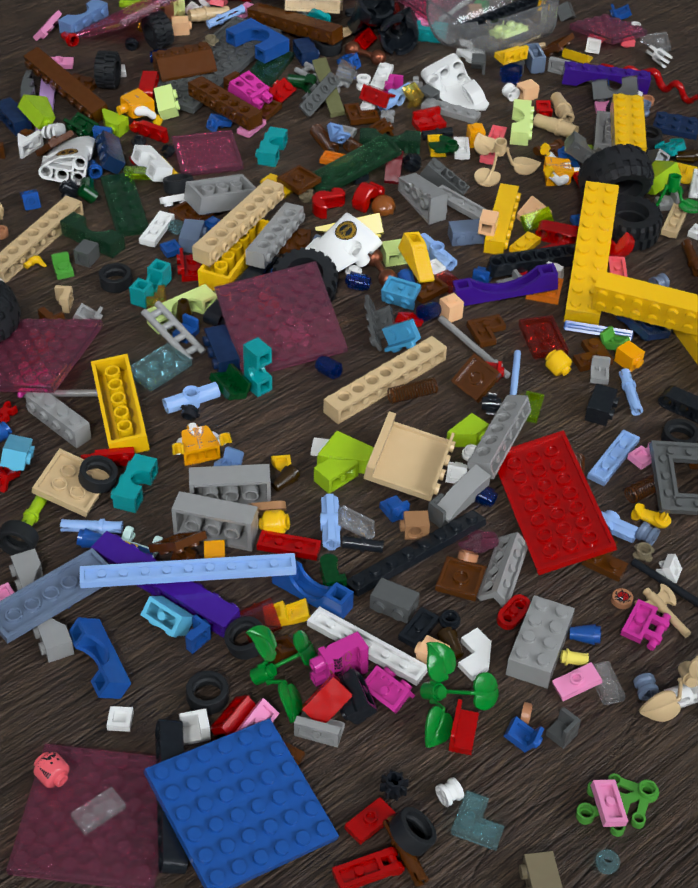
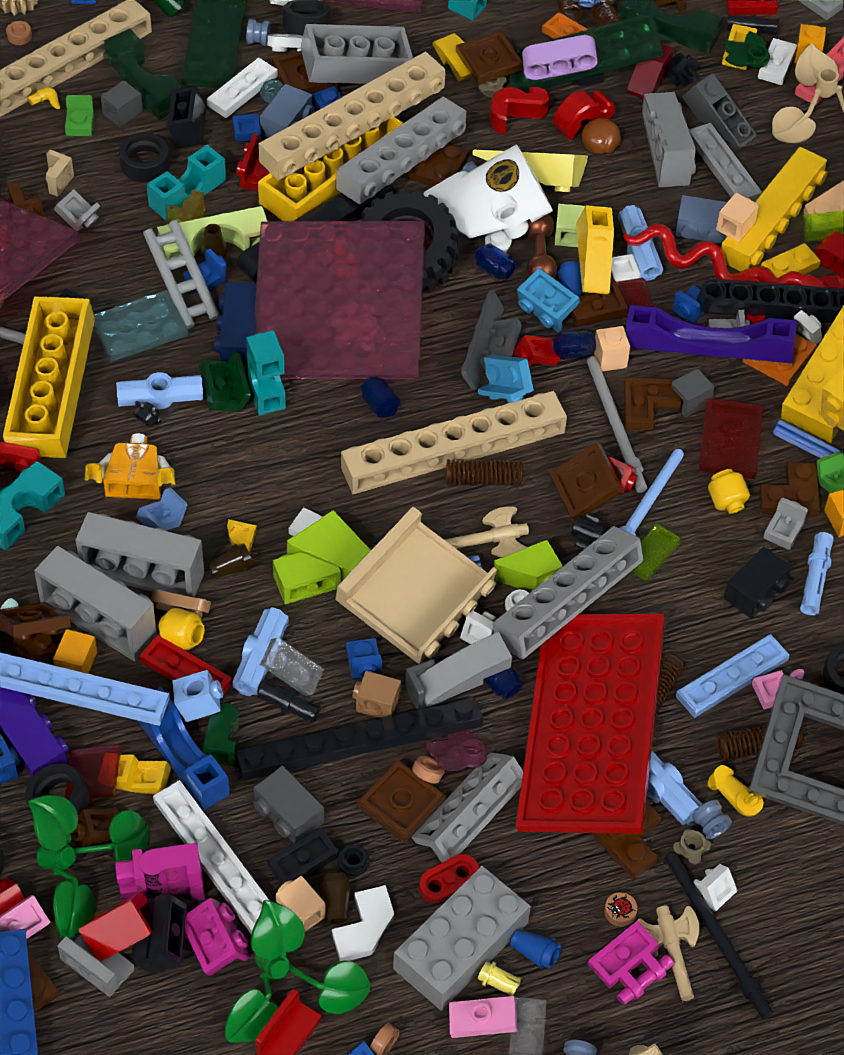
camera: 20 degrees right, 10 degrees up
none -> black brick [167,86,206,148]
none -> light blue brick [173,670,223,722]
none -> sand blue wheel [246,19,271,46]
none -> tan piece [444,507,529,558]
none -> lavender beam [522,35,597,80]
none -> red animal [623,224,832,288]
none -> dark grey panel [671,368,715,417]

